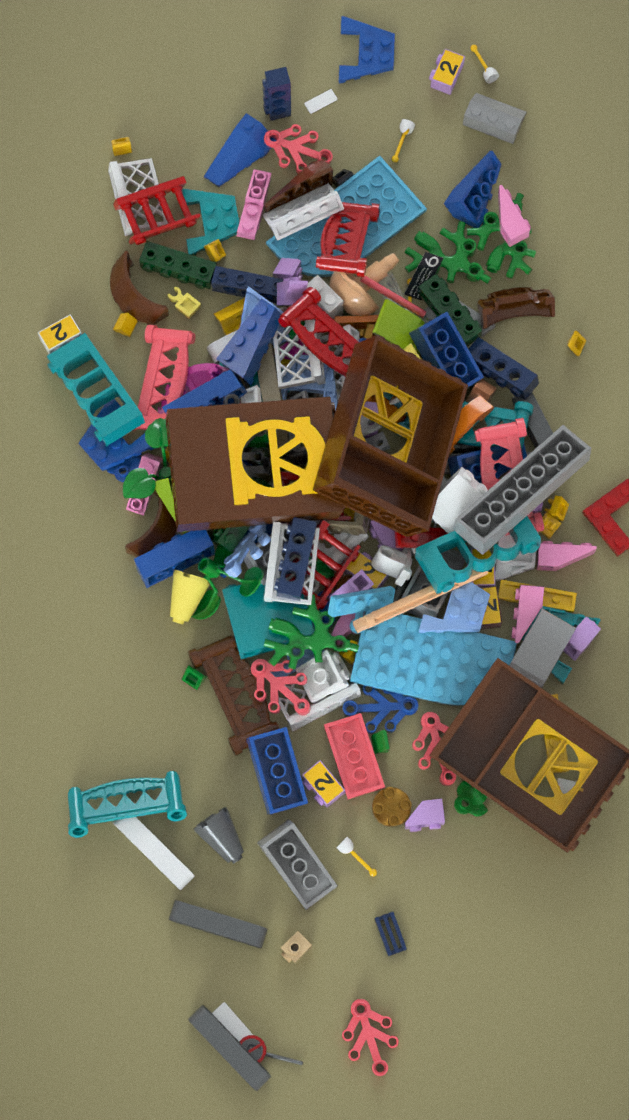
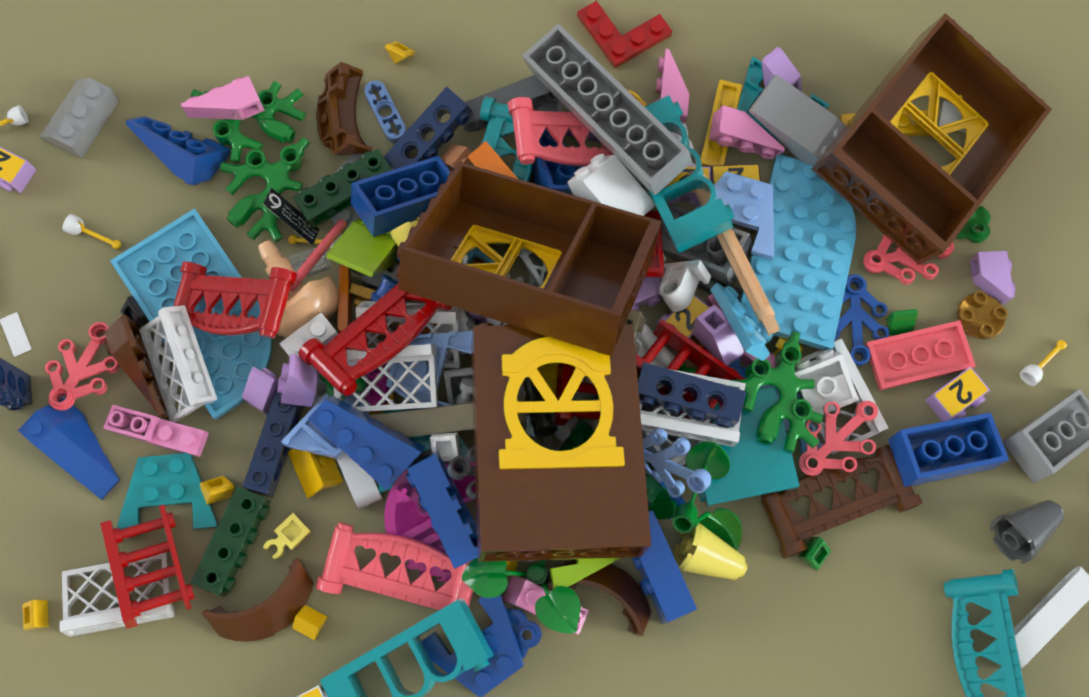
camera: 90 degrees left, 0 degrees up
none -> medium blue beam [364,80,406,144]

